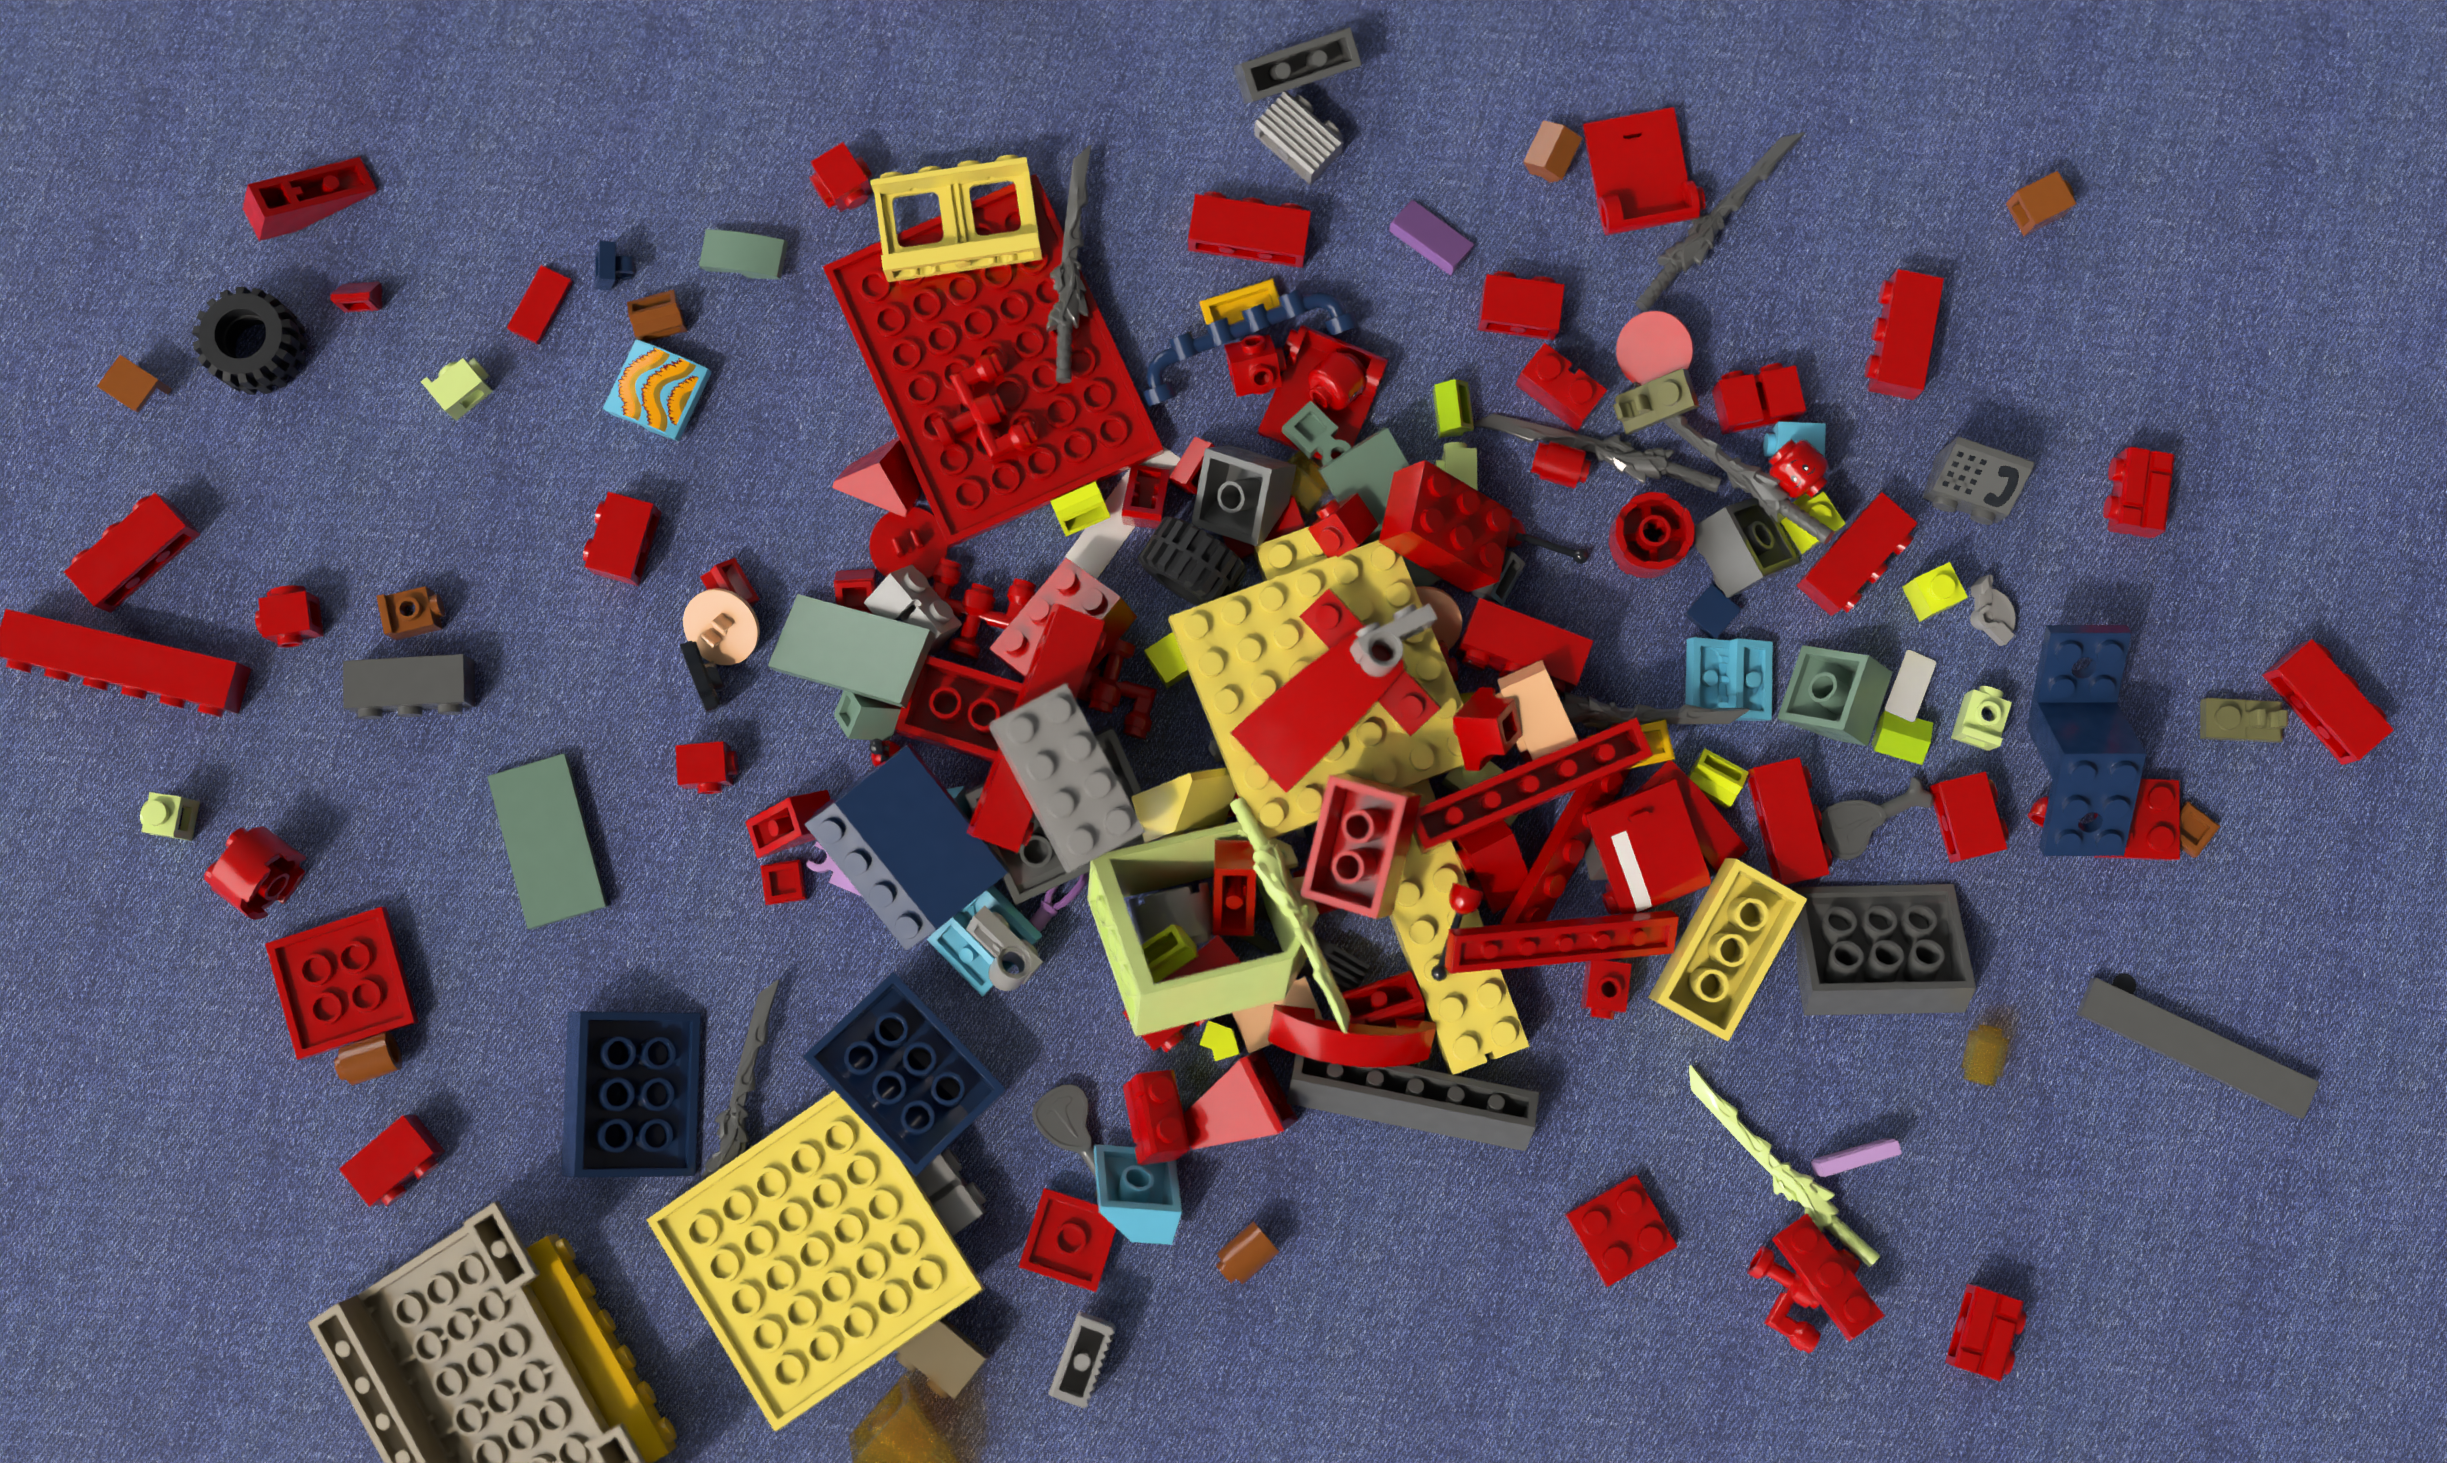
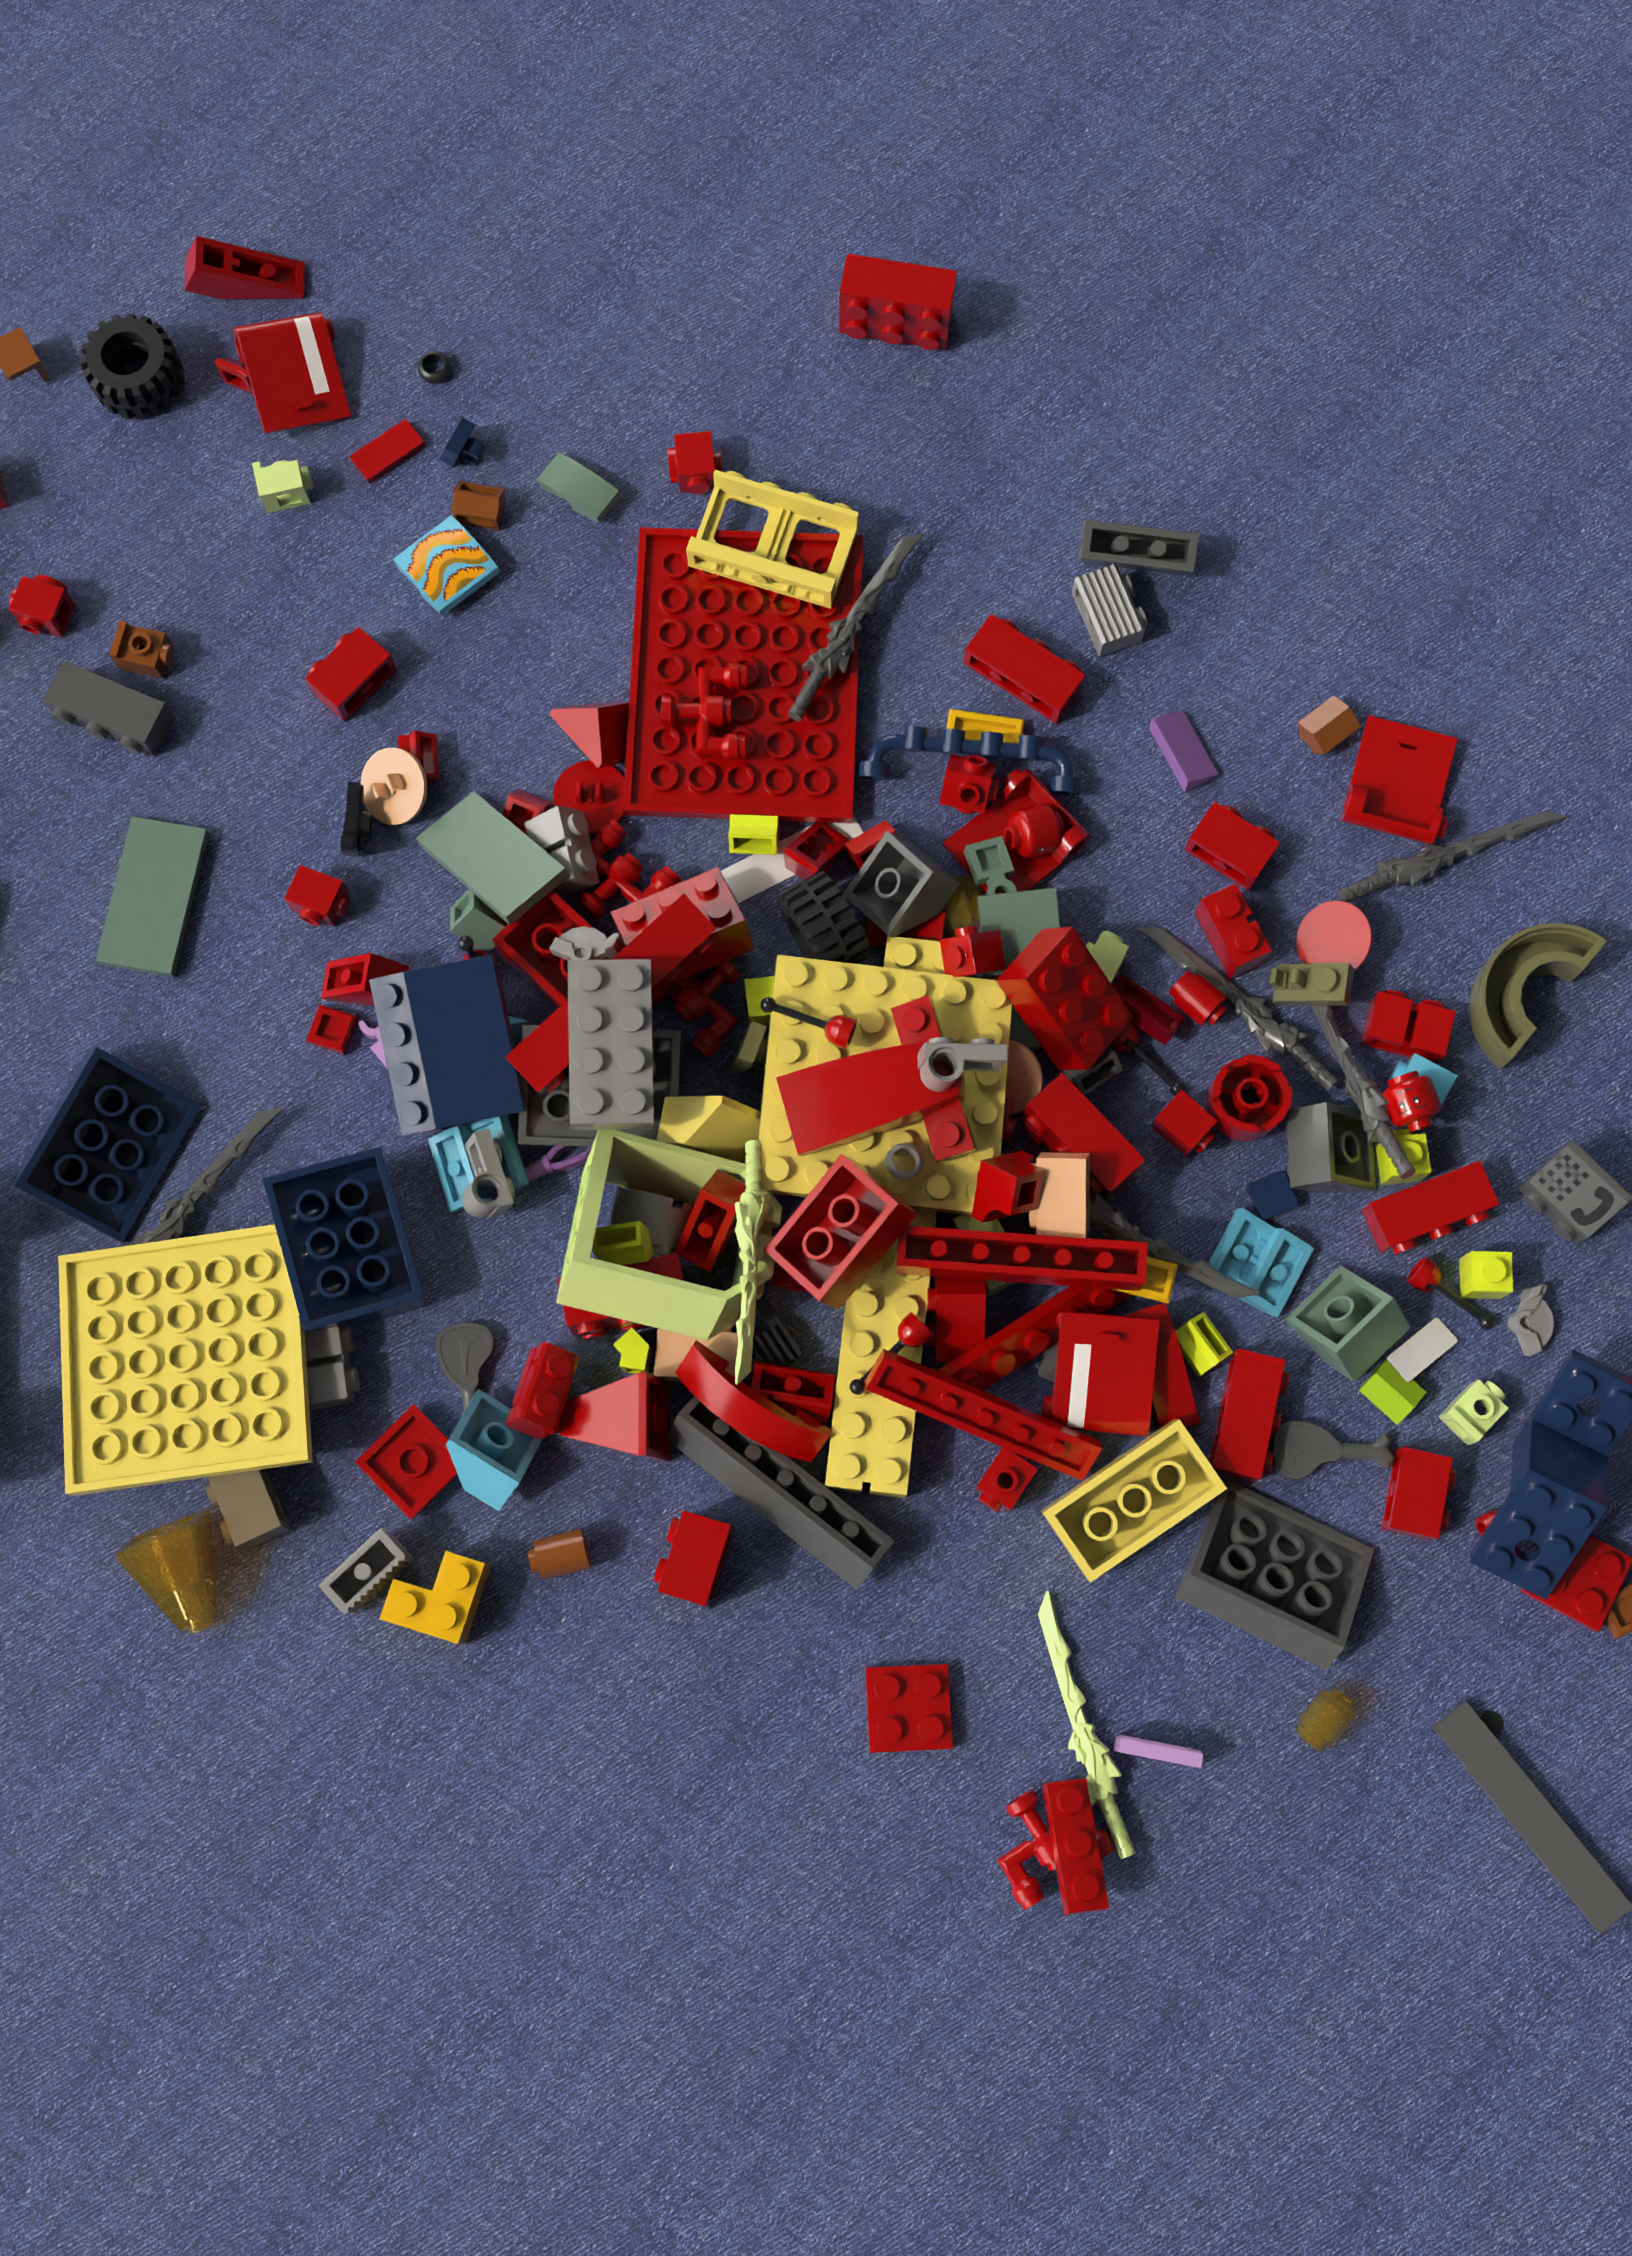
camera: 30 degrees right, 5 degrees down
lime piece [1433,379,1474,438] -> none
red brick [1865,269,1944,400] -> none
red brick [1945,1284,2026,1382] -> none
none -> red door [233,312,351,434]
none -> yellow brick [379,1551,492,1644]
none -> pearl dark grey piece [417,351,451,384]
none -> light grey piece [549,926,623,961]
none -> red brick [653,1510,734,1608]
none -> olive plate [729,1021,768,1076]
none -> hinge [760,997,857,1050]
none -> light grey piece [885,1143,923,1180]
none -> dark red tile [1112,974,1186,1046]
none -> red brick [1150,1090,1217,1158]
none -> hinge [1406,1256,1495,1330]
none -> olive brick [1469,923,1607,1069]

